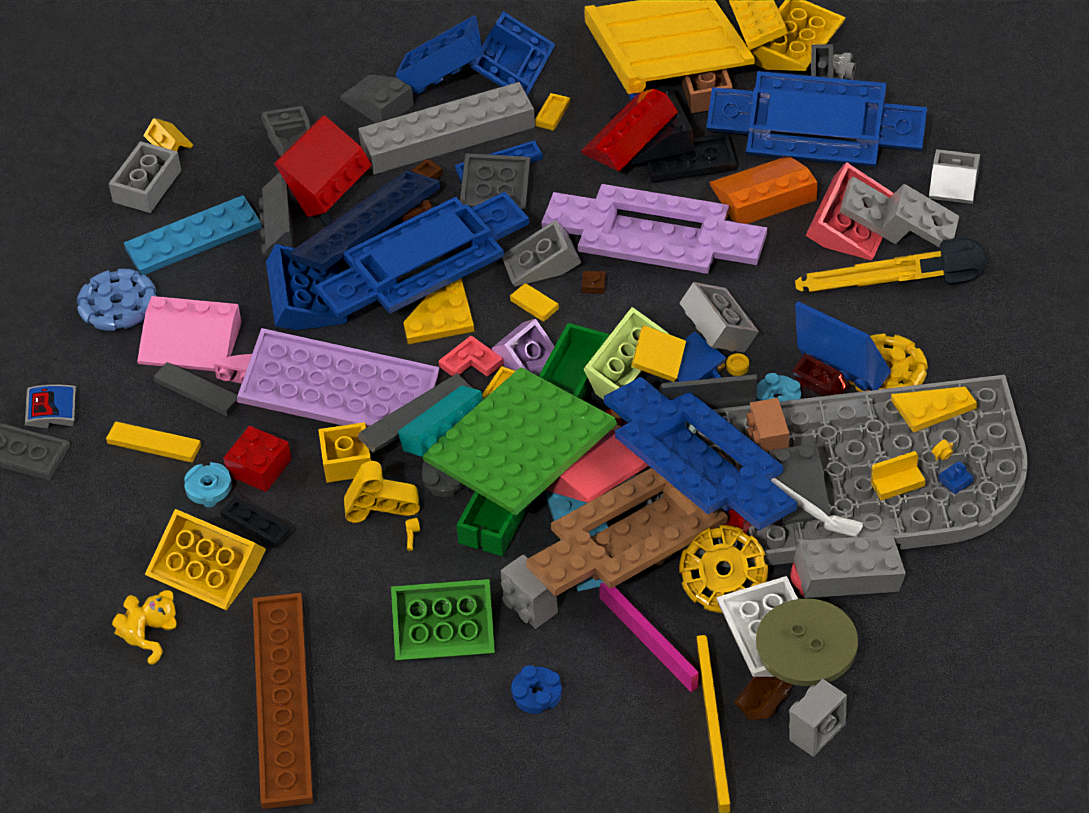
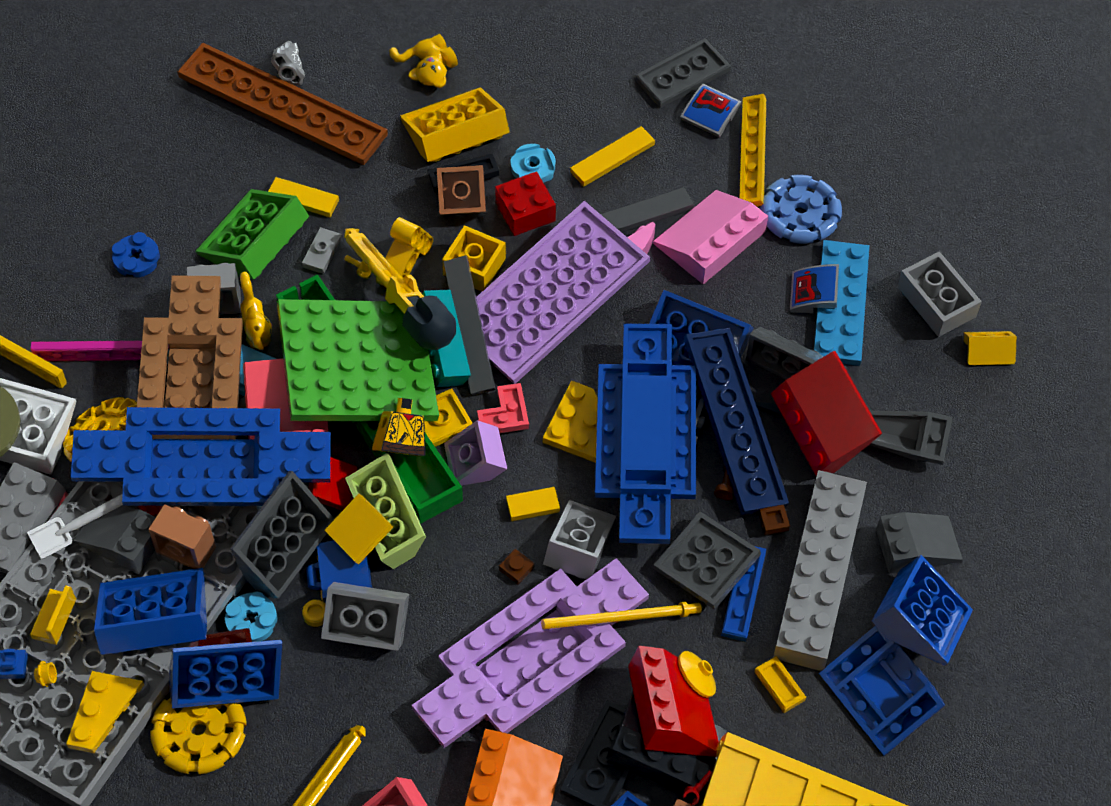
camera: 120 degrees right, 10 degrees up
none -> blue slope [94,568,207,655]
none -> yellow animal [240,272,272,350]
none -> yellow tile [268,177,339,218]
none -> light grey rock [271,41,305,85]
none -> light grey plate [302,227,342,274]
none -> piece [344,228,456,350]
none -> torso [372,398,426,456]
none -> nougat brick [437,165,486,215]
none -> yellow bar [541,602,702,630]
none -> yellow dish [678,651,716,698]
none -> red hand [683,770,713,806]
none -> yellow plate [740,94,766,207]
none -> slope [790,264,839,313]

